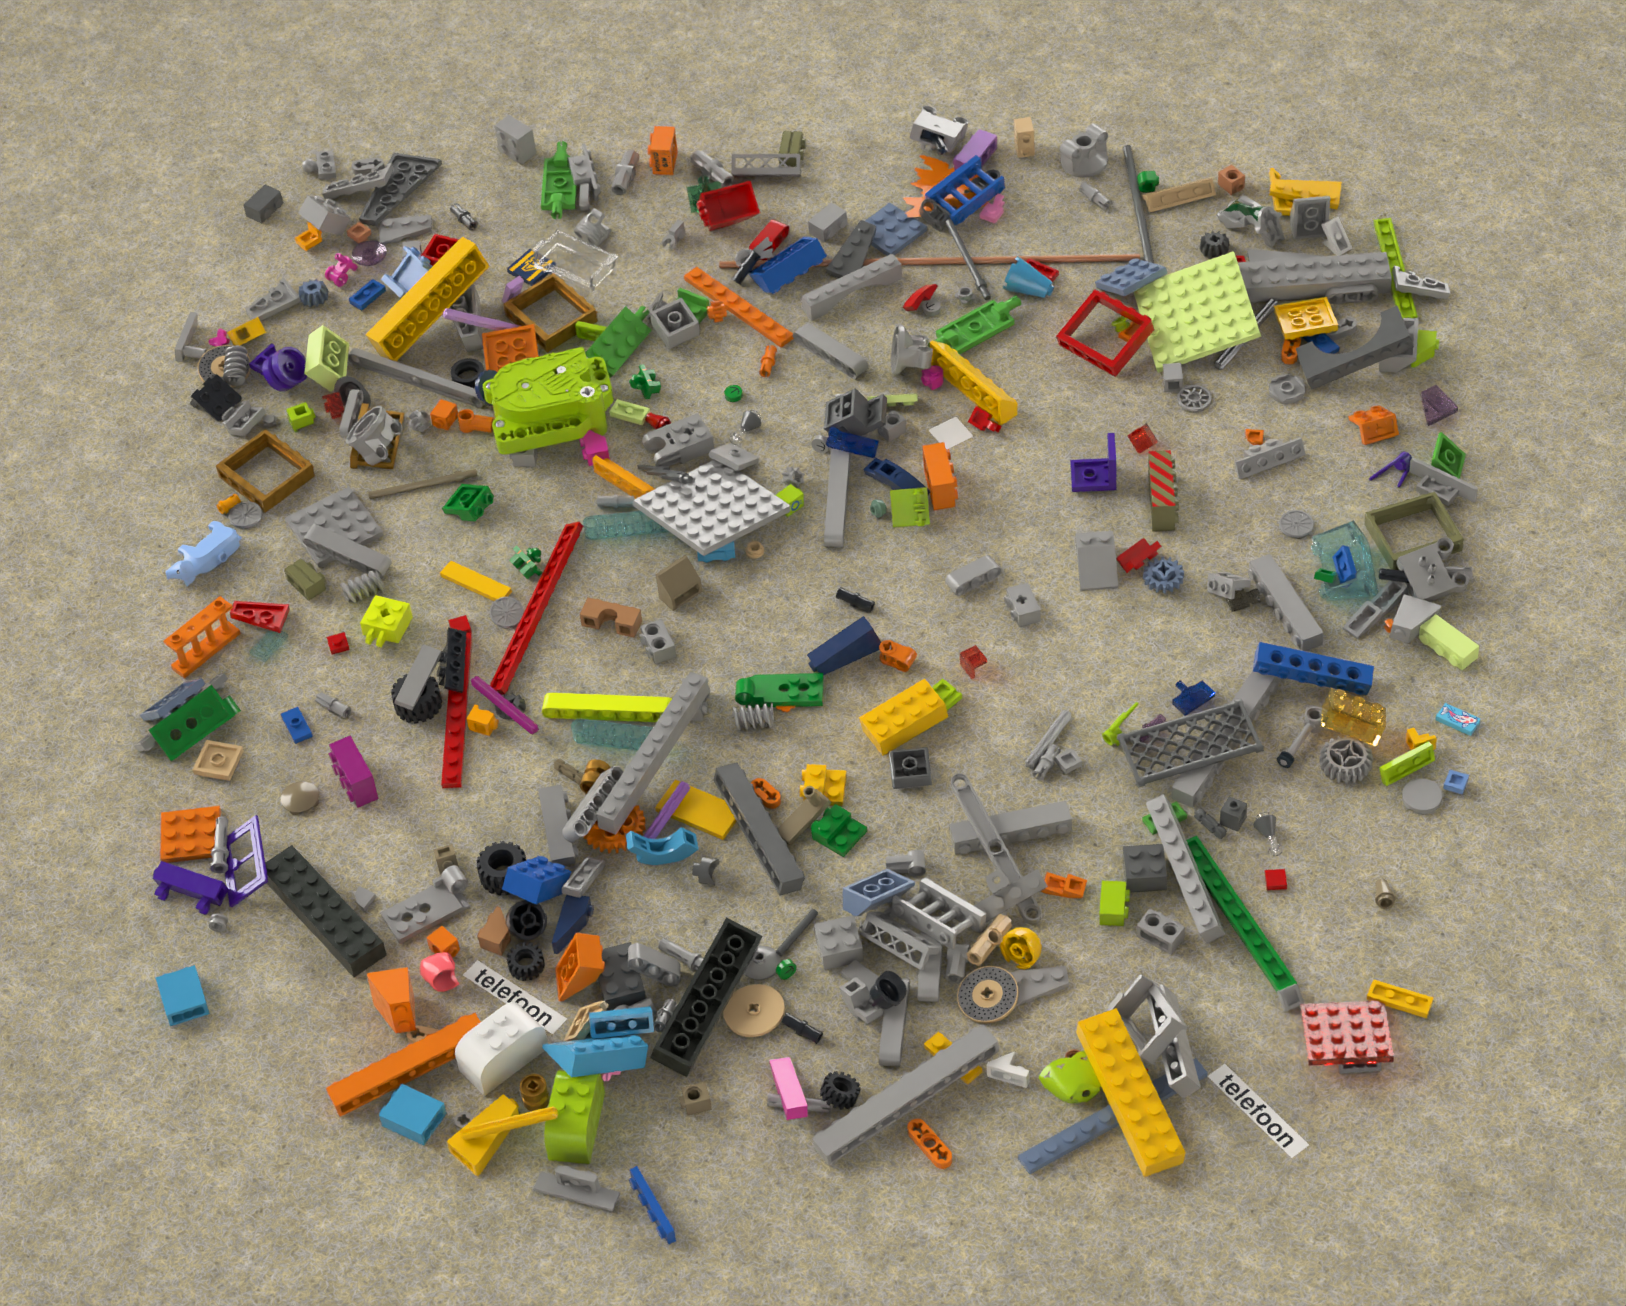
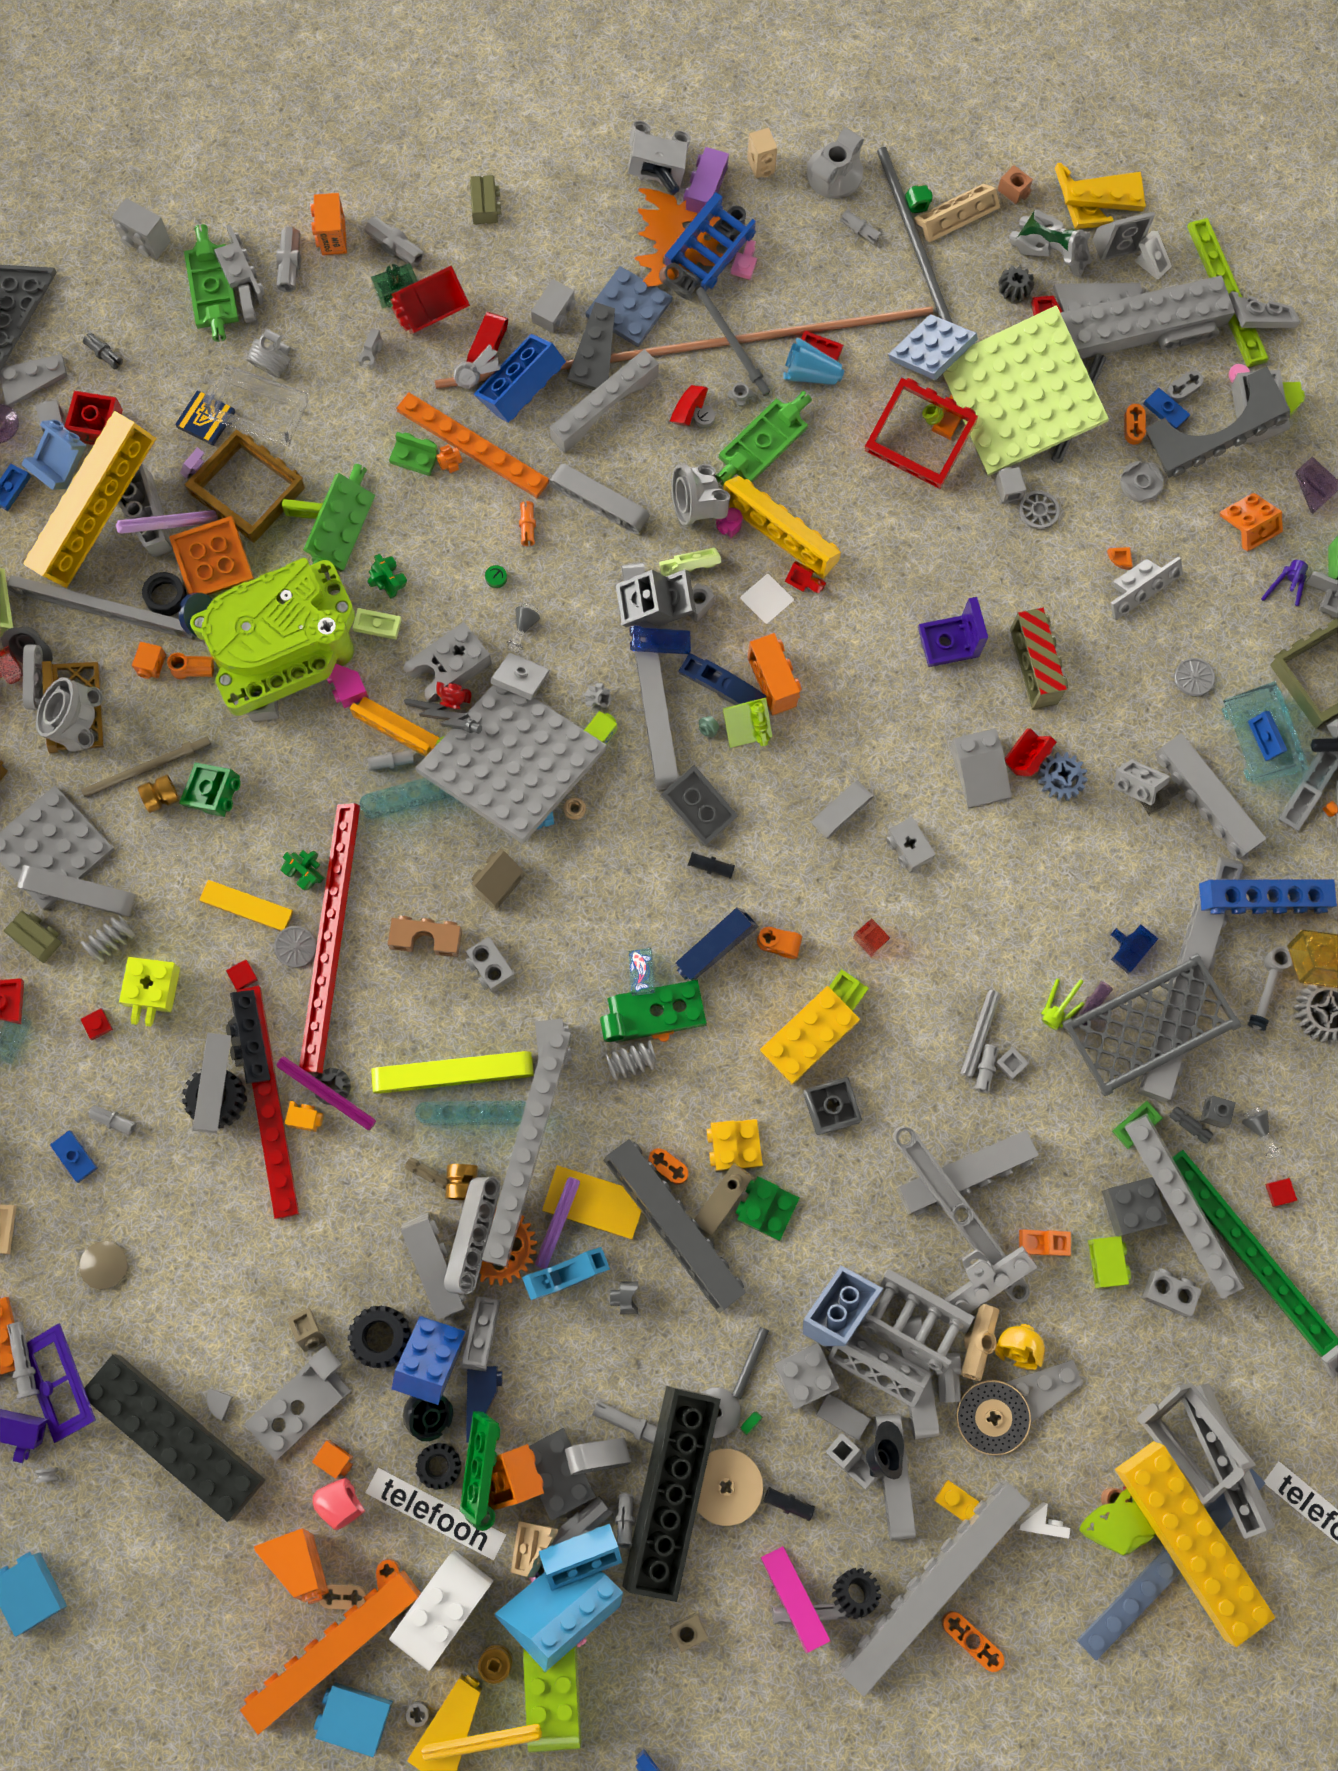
camera: 20 degrees left, 25 degrees up
magenta brick [328,735,379,808] -> none
light grey gear [408,409,431,432] -> none
medium nougat slope [477,906,511,956] -> none
red cone [645,412,671,430] -> none
flat silver piece [646,292,668,319] -> none
light grey brick [650,298,700,349] -> none
light grey fence [731,154,801,177] -> none
black pin [731,250,761,285] -> none
light grey tile [811,435,831,453] -> none
light grey piece [886,850,926,876] -> none
clear red panel [1127,423,1158,454] -> none
yellow plate [1274,297,1338,340] -> none
green tile [1314,568,1337,583] -> none
none -> pearl gold wheel [137,774,180,813]
none -> red piece [436,682,472,709]
none -> green hinge [459,1411,500,1531]
none -> tile [629,948,655,996]
none -> dark grey plate [660,765,738,846]

